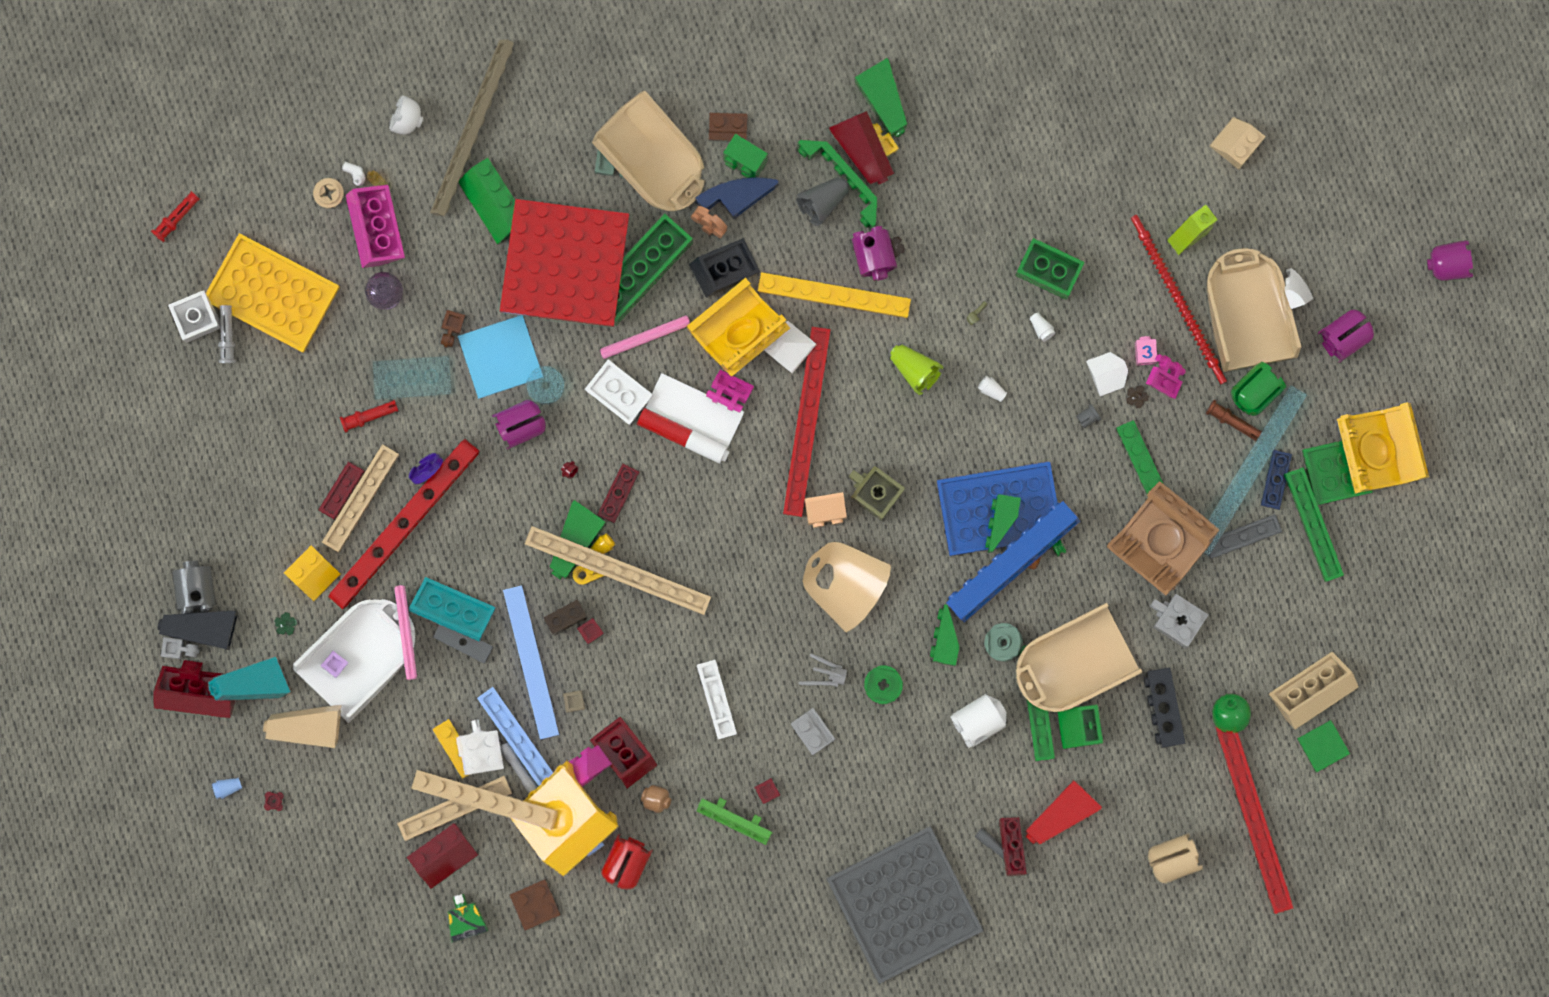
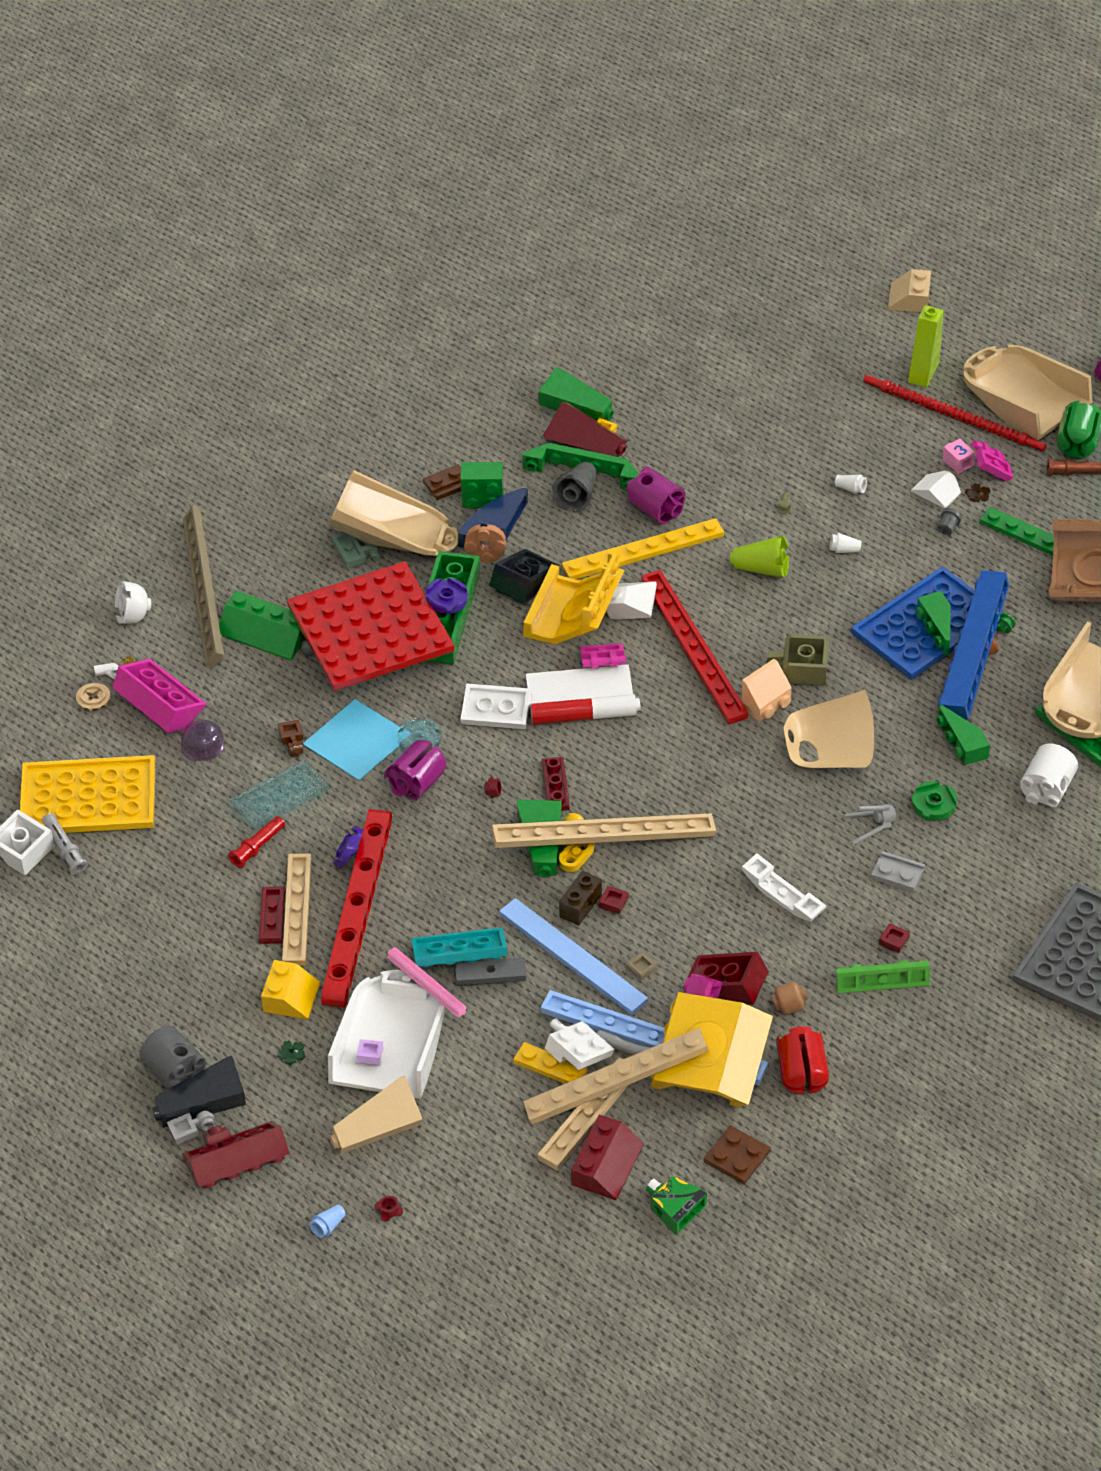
camera: 30 degrees left, 35 degrees down
teal slope [208,657,290,701] -> none
bright pink axle [600,316,690,359] -> none
sand green plate [984,623,1023,662] -> none
green brick [1015,238,1085,300] -> none
white slope [1285,268,1313,309] -> none
none -> dark purple plate [426,578,468,614]

